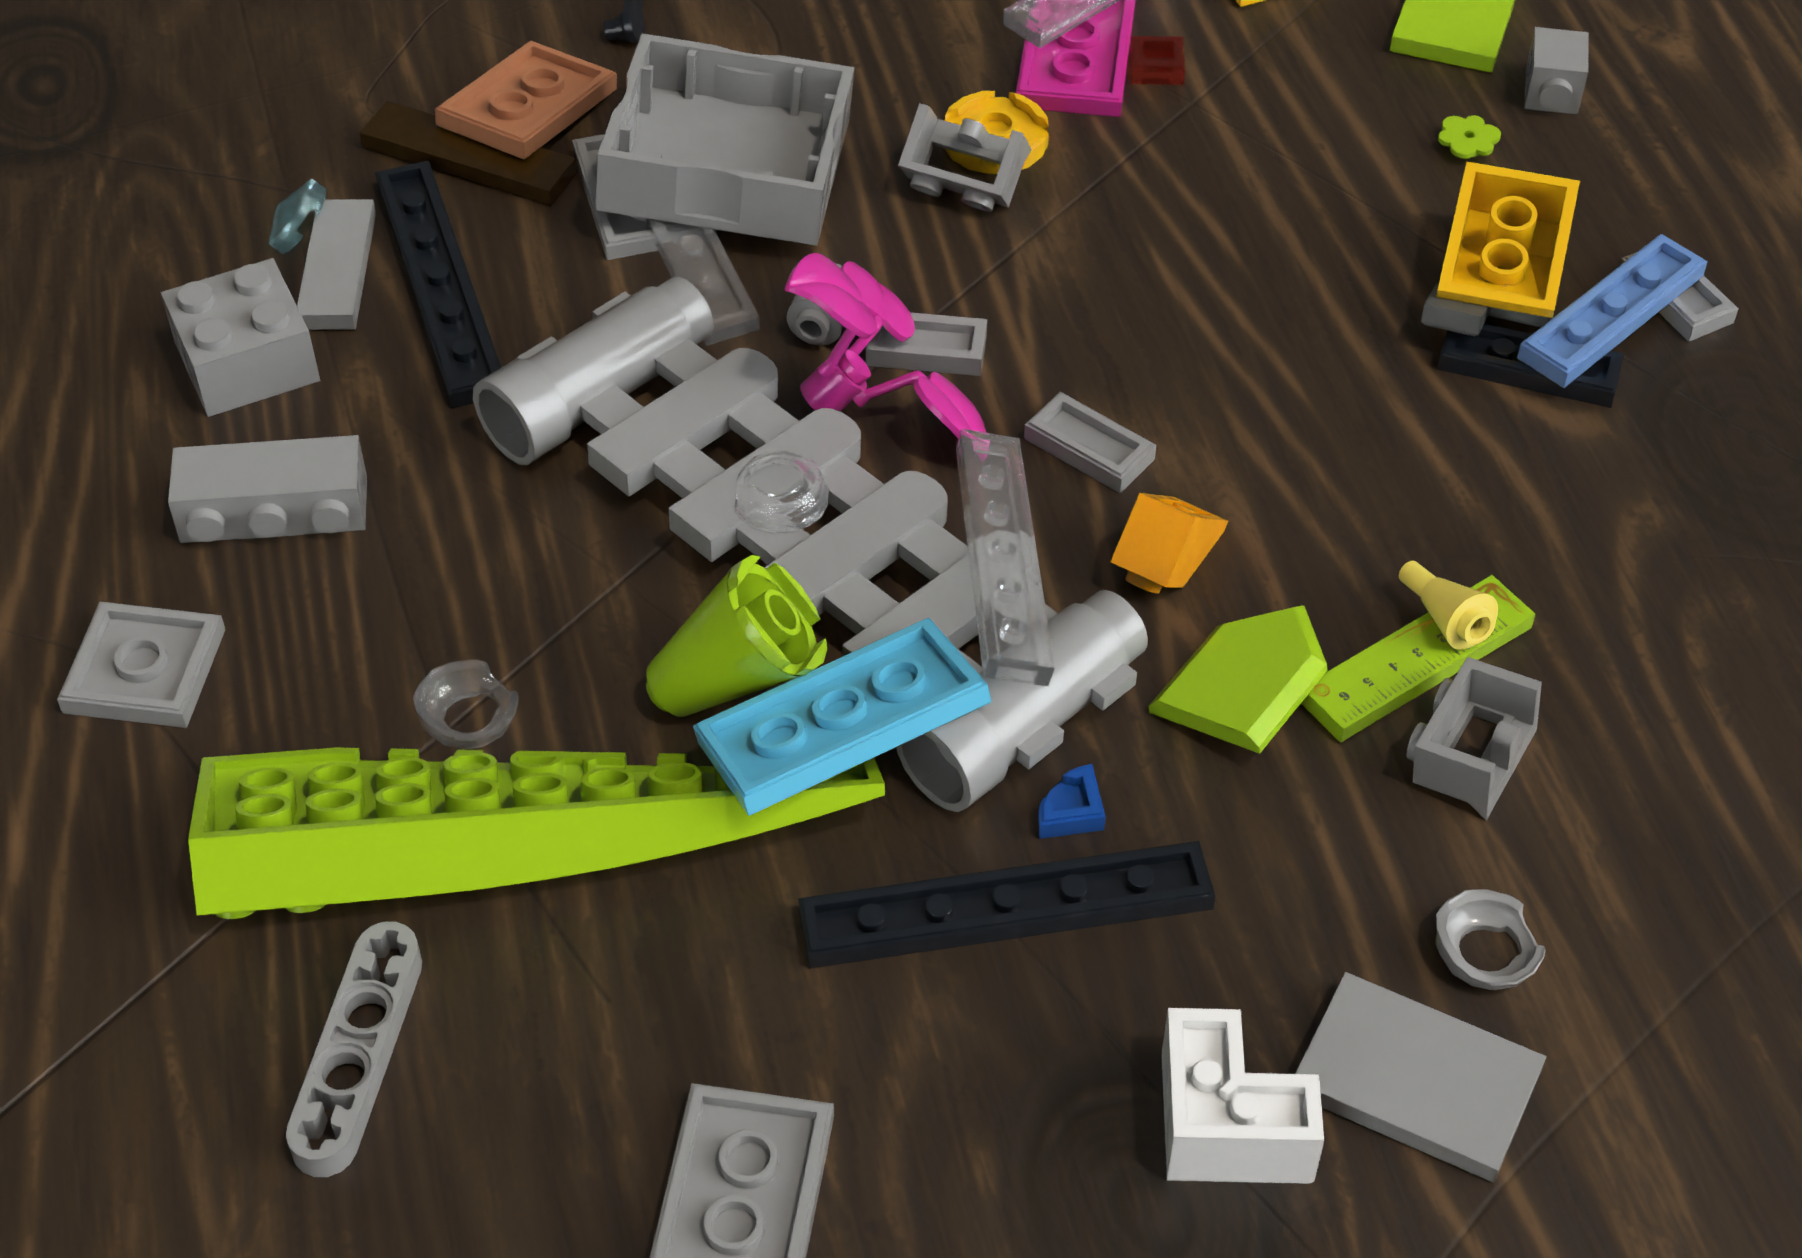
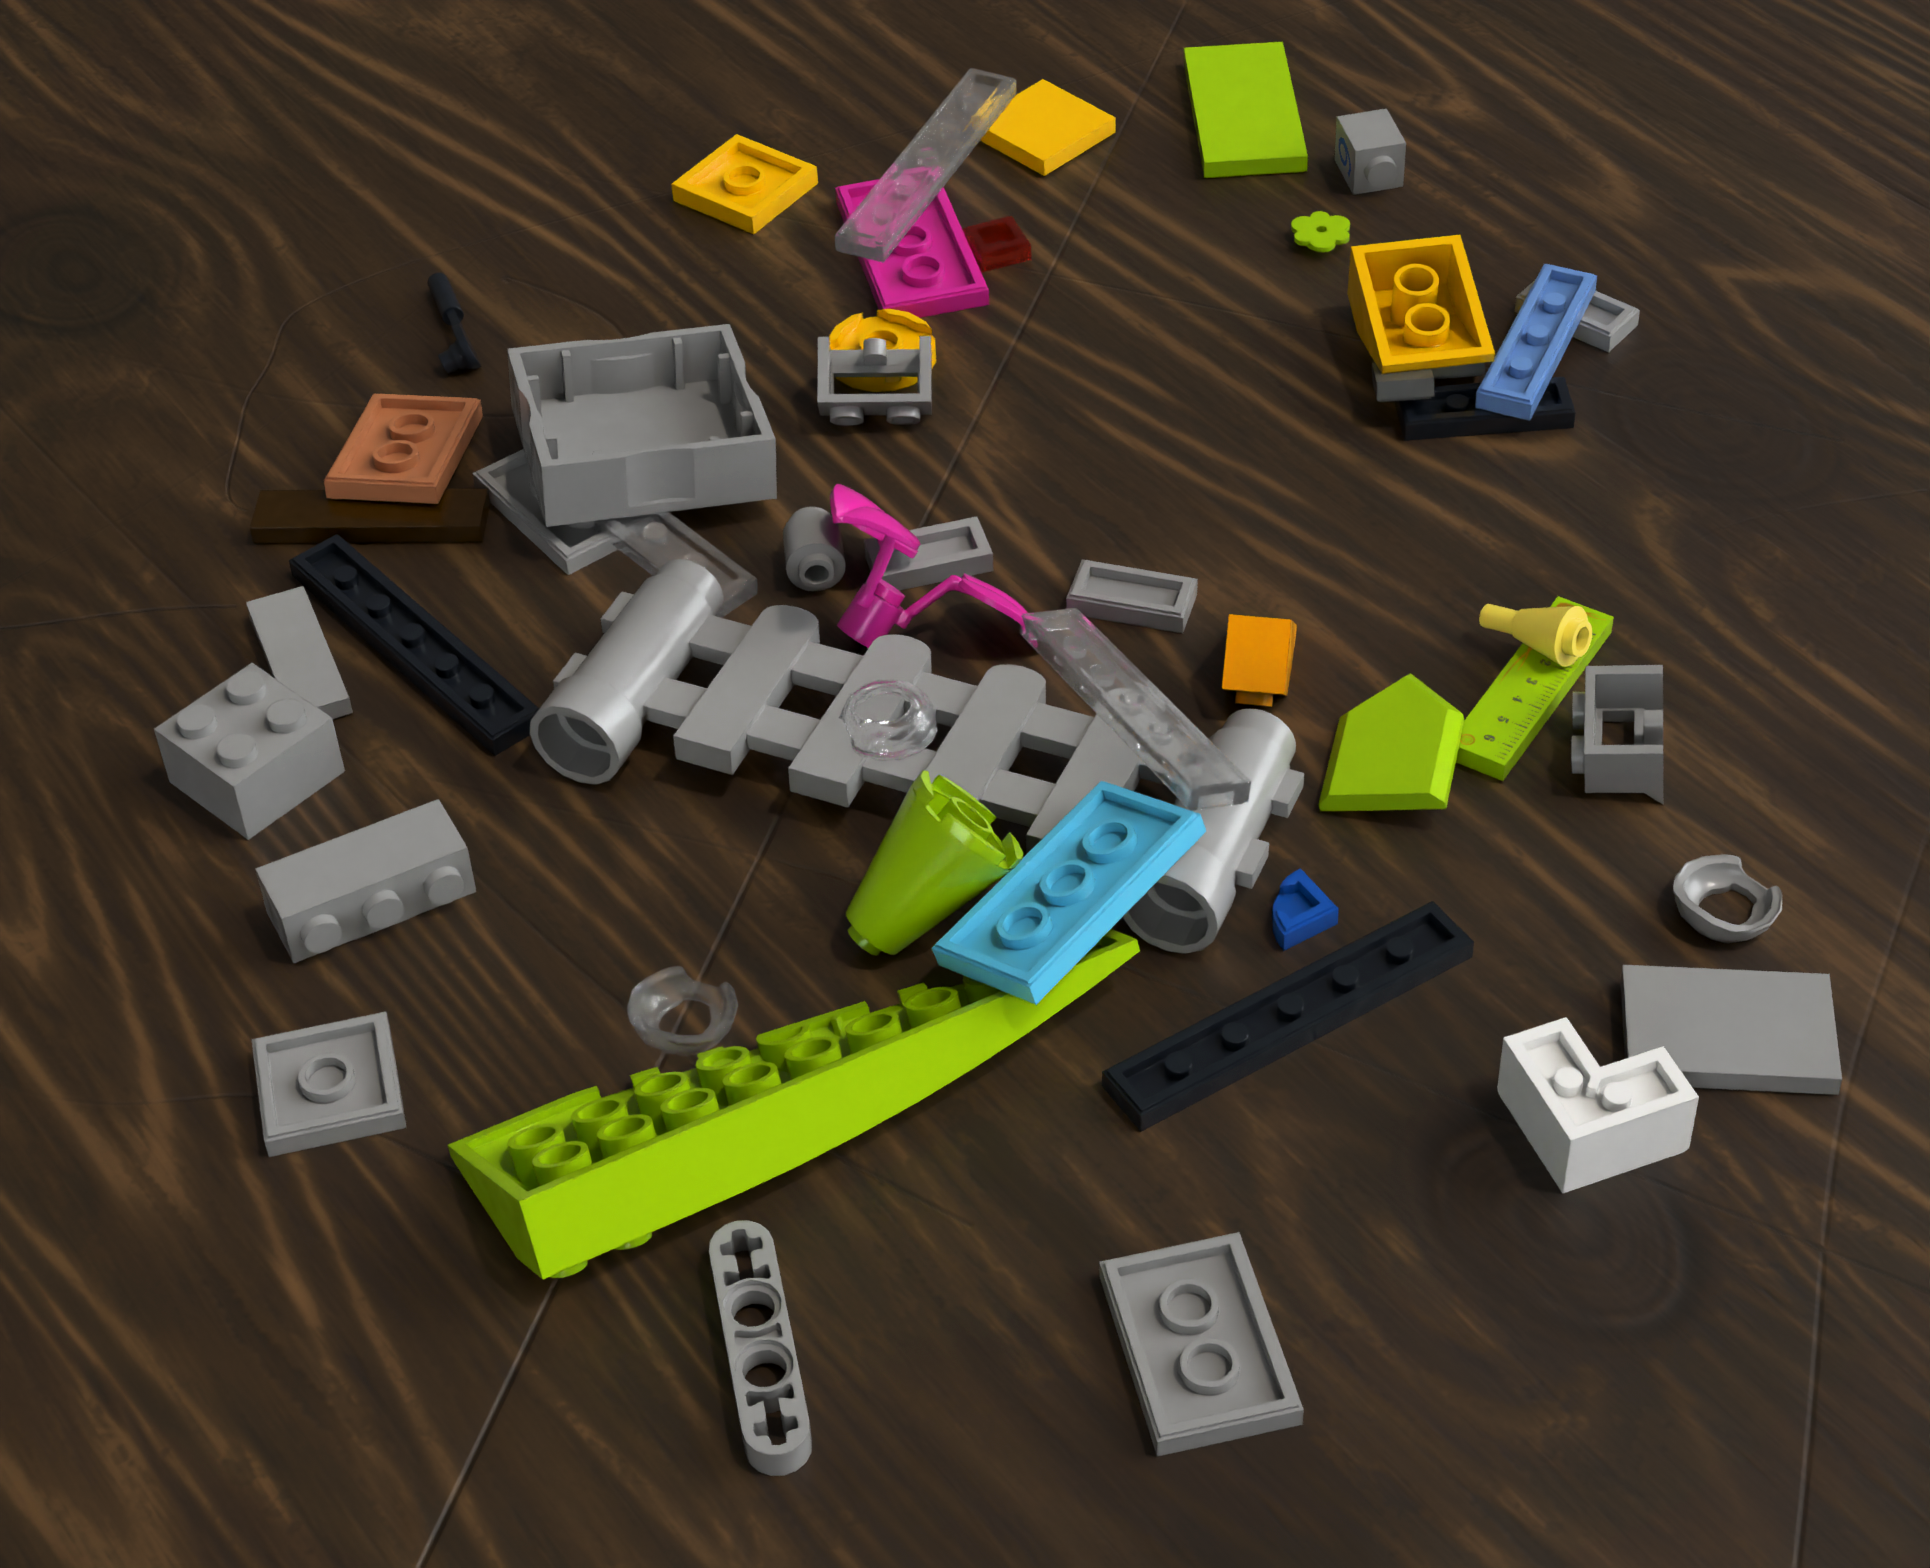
camera: 20 degrees left, 5 degrees down
clear light blue tile [268,178,327,254] -> none

